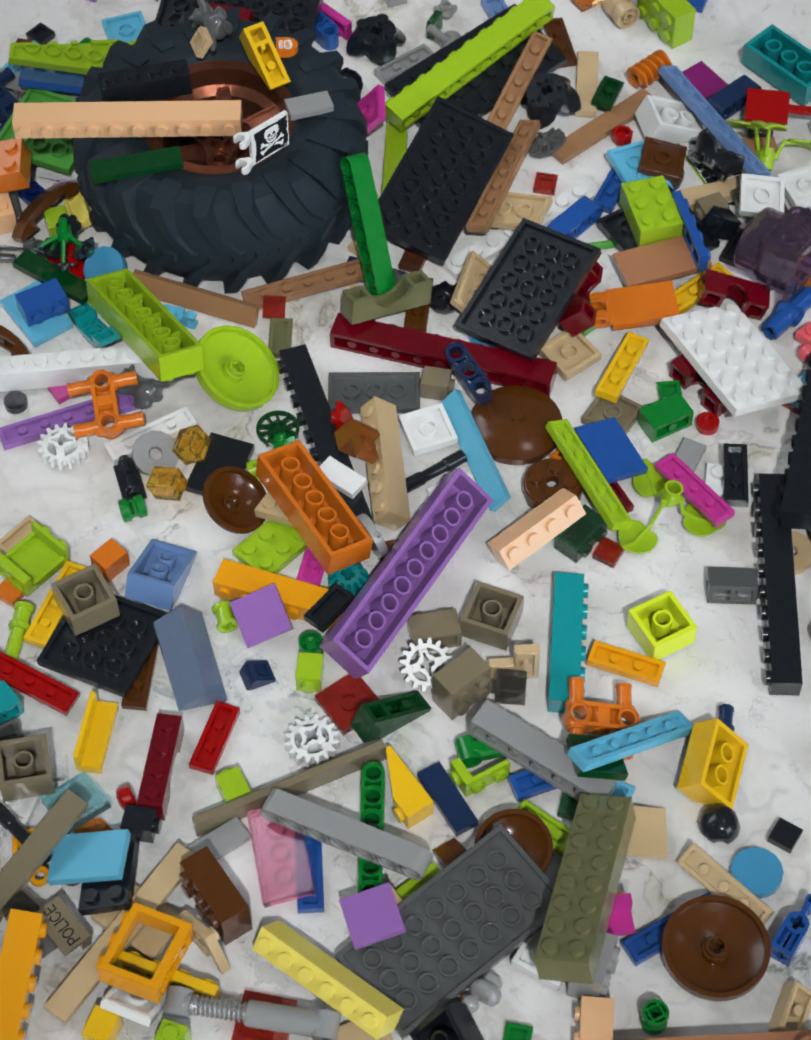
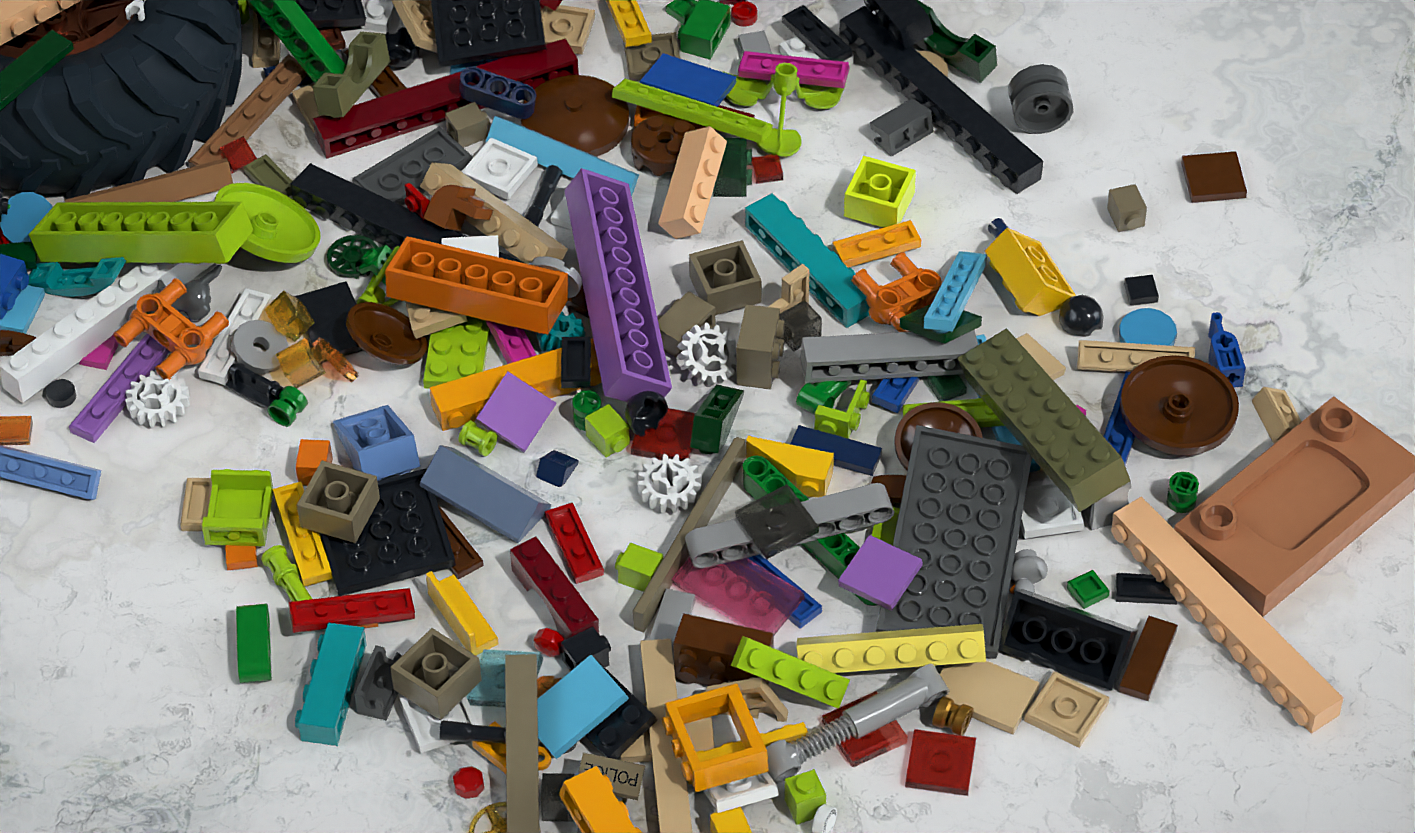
camera: 40 degrees left, 5 degrees down
none -> clear orange tile [312,337,359,383]
none -> black hair [624,391,668,437]
none -> lime plate [731,636,850,709]
none -> clear smoke tile [735,484,819,559]

